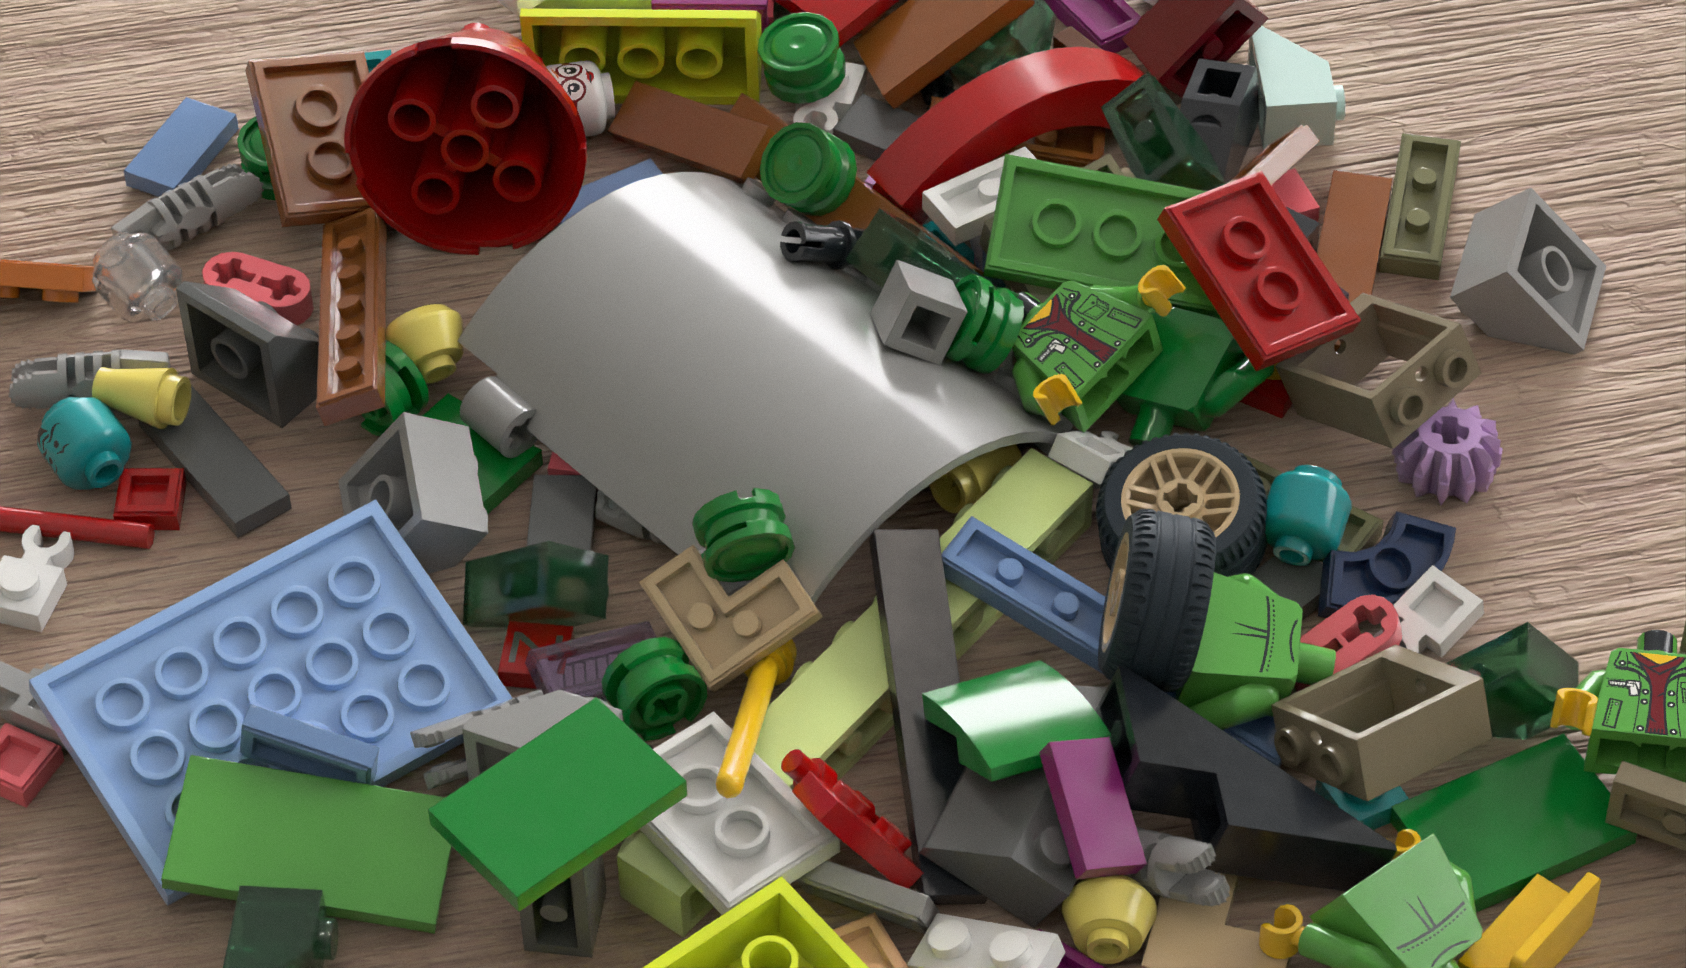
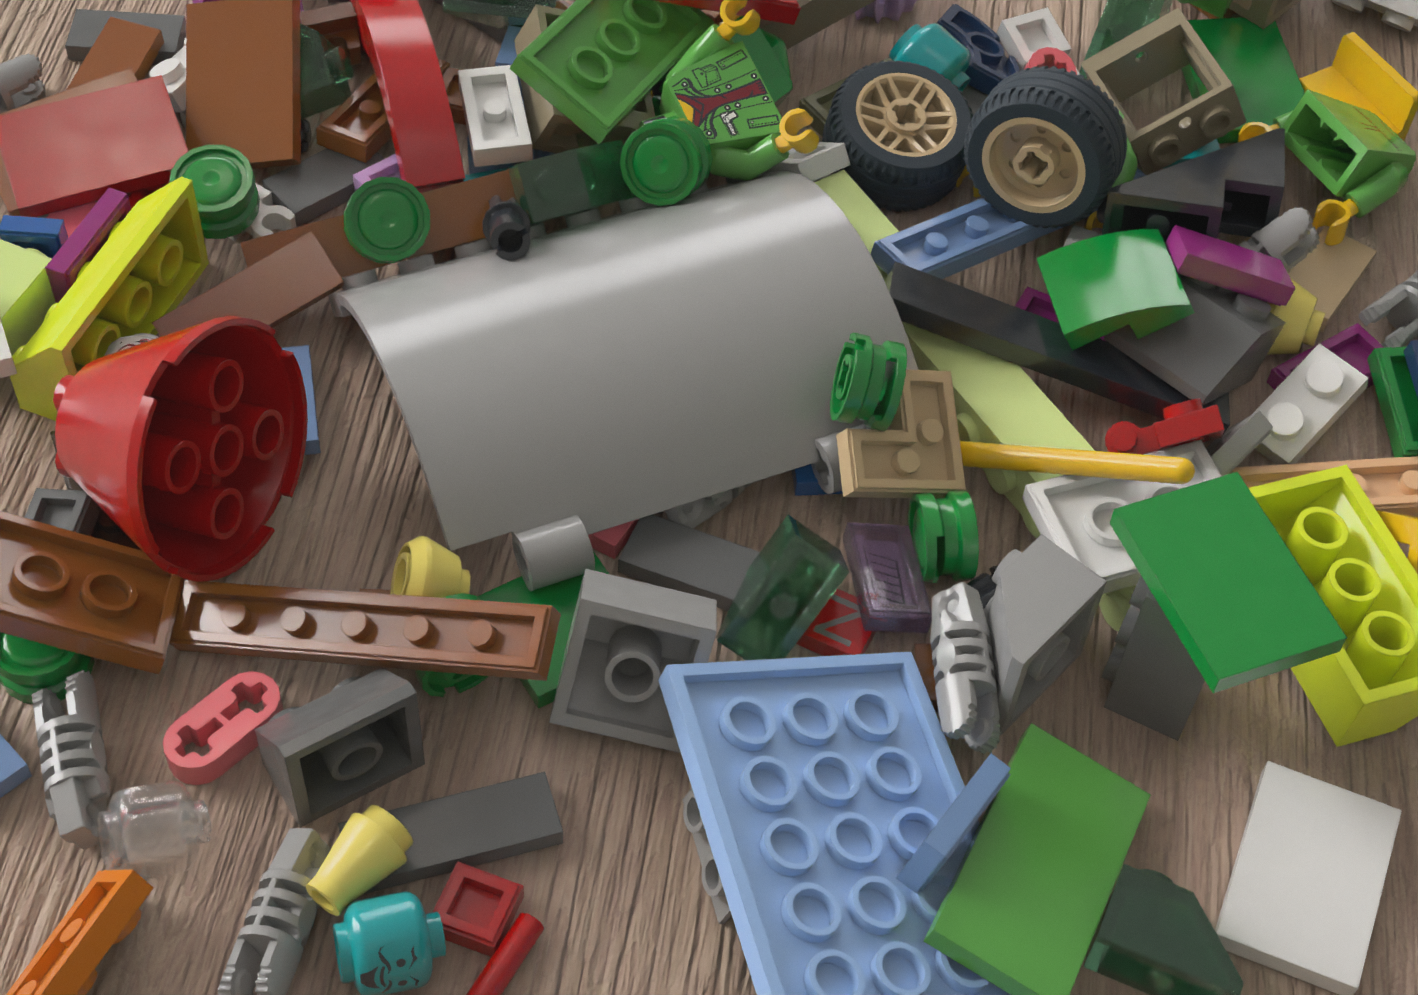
camera: 75 degrees left, 5 degrees up
light grey brick [870,260,968,365] -> none

